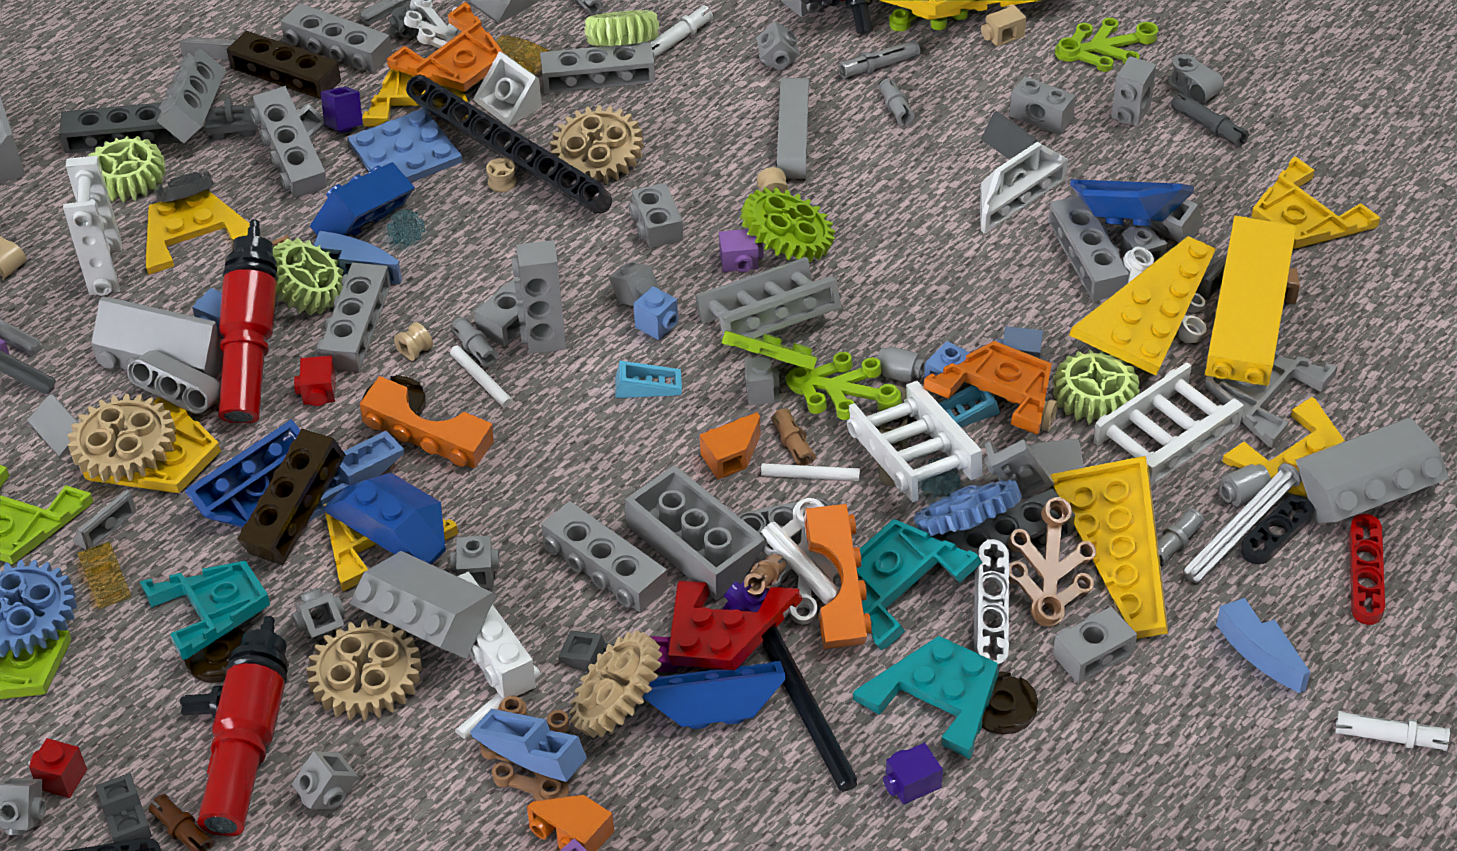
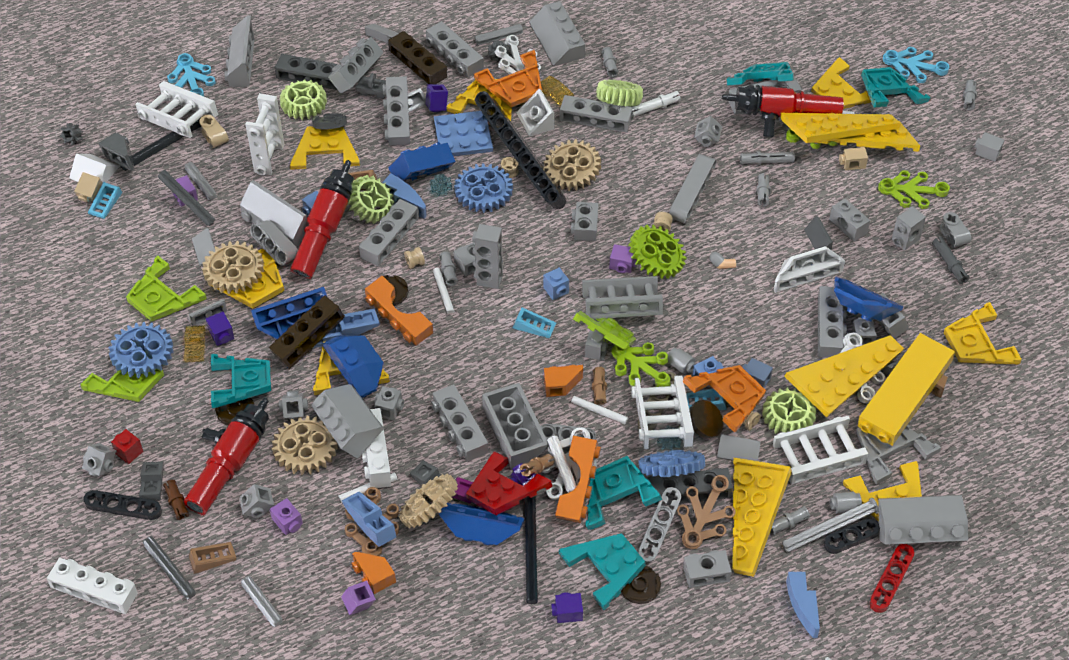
camera: 20 degrees right, 5 degrees up
red brick [294,355,336,406] -> none
light grey brick [608,261,660,306] -> none
light grey bracket [984,439,1054,499] -> none
none -> dark purple brick [205,312,235,346]
none -> medium lavender brick [270,498,303,535]
none -> medium blue gear [454,163,513,213]
none -> dark brown tile [689,400,724,439]
none -> arm [710,252,736,269]

